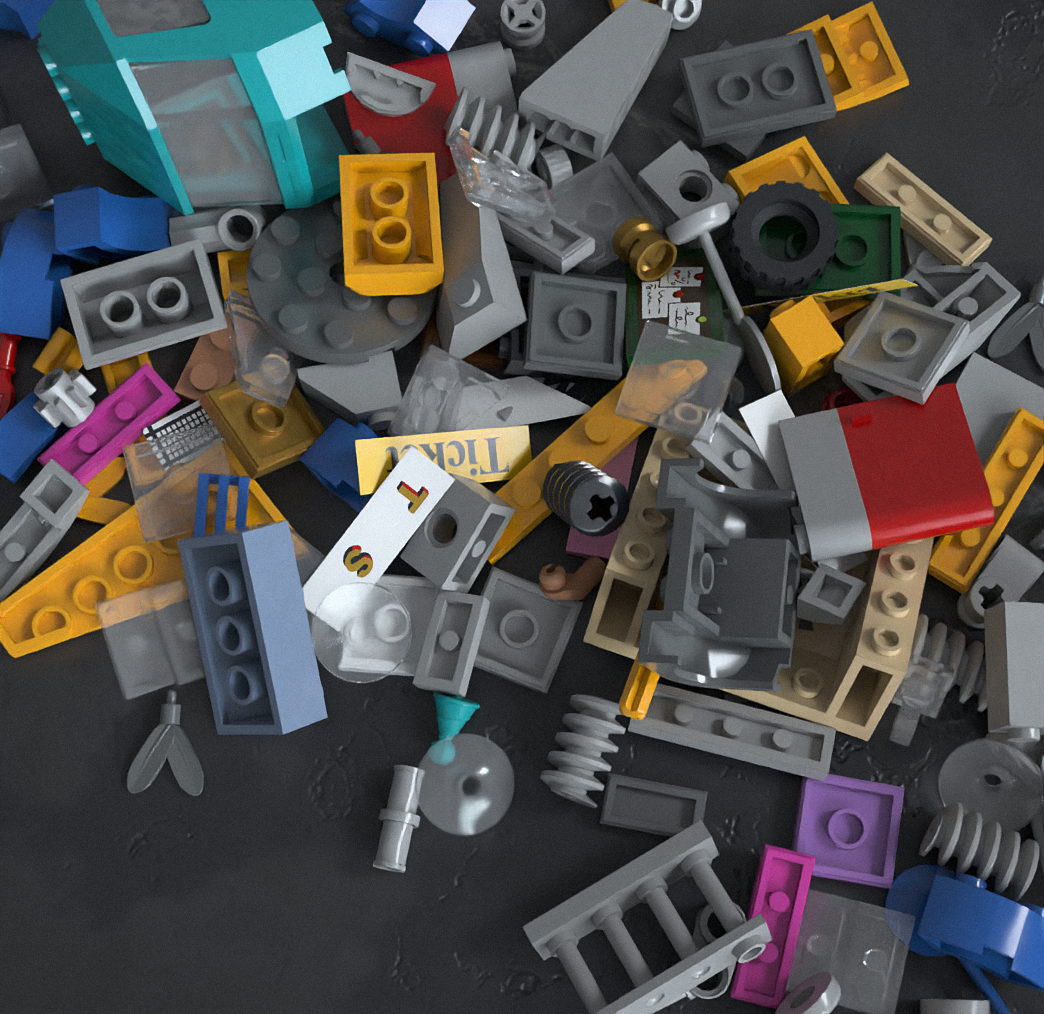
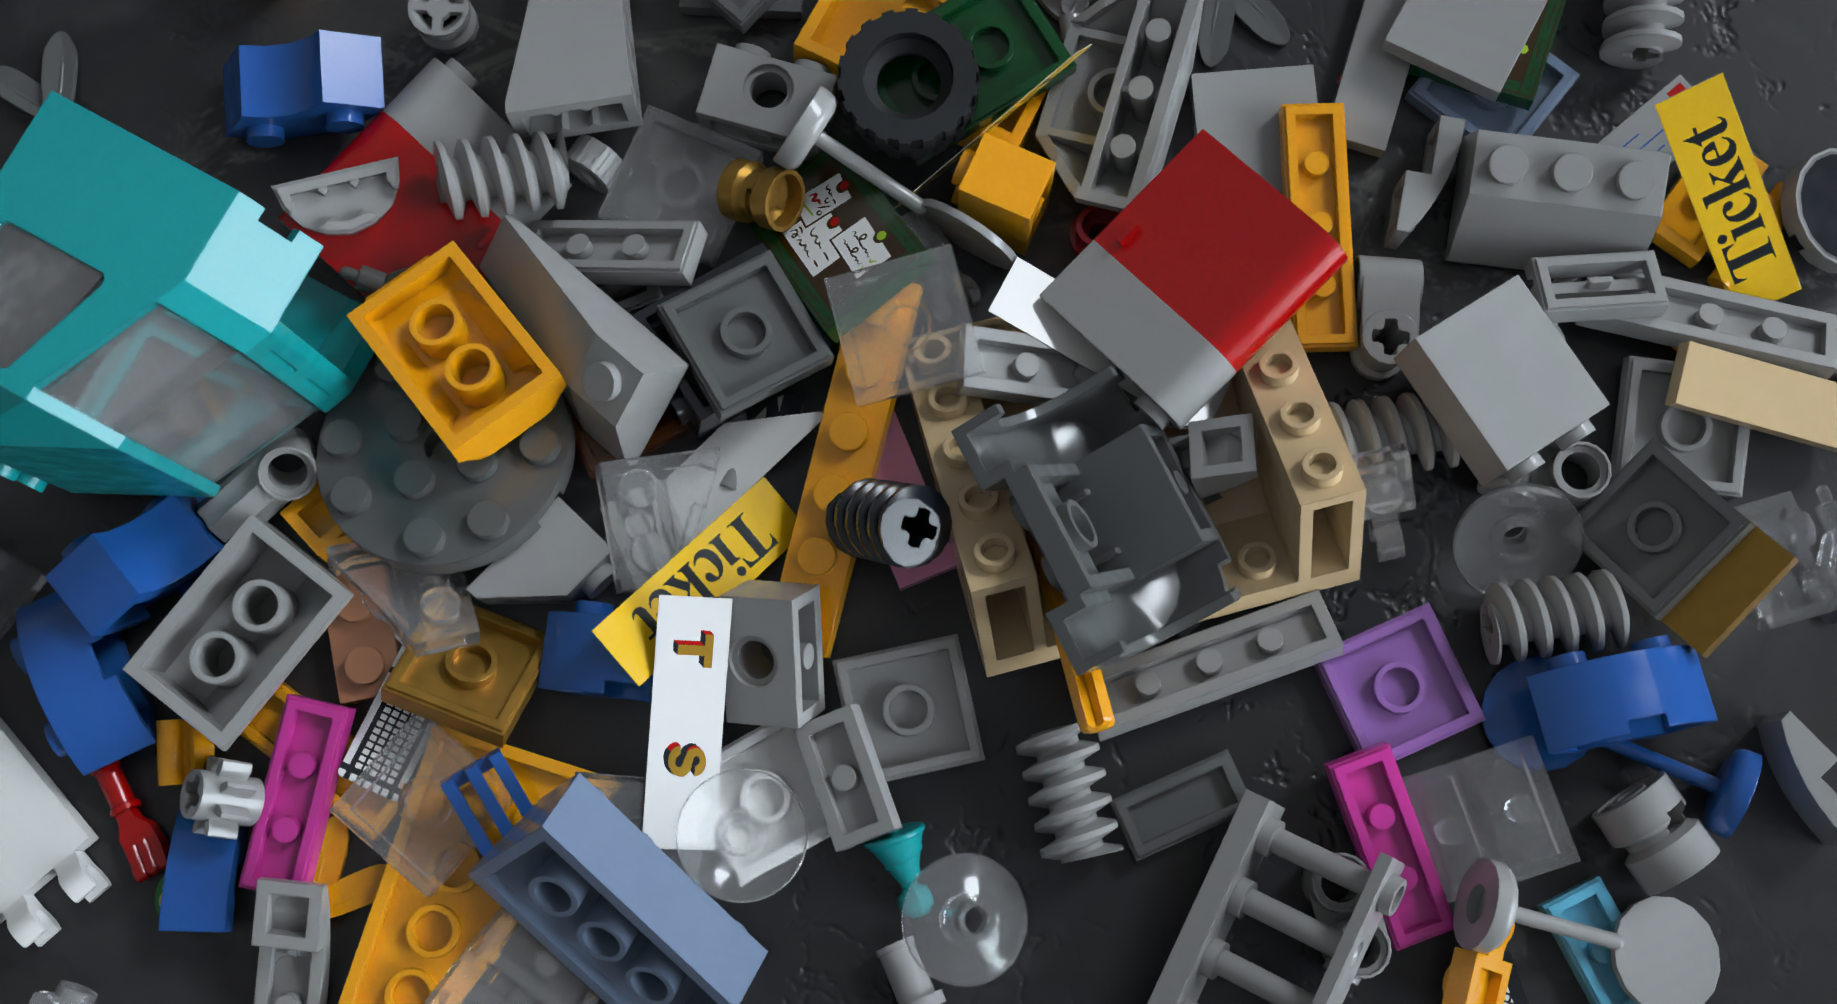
camera: 30 degrees left, 5 degrees up
clear wing [447,126,556,227] -> none
nougat arm [539,556,607,600] -> none
light grey tile [833,292,970,405] -> none

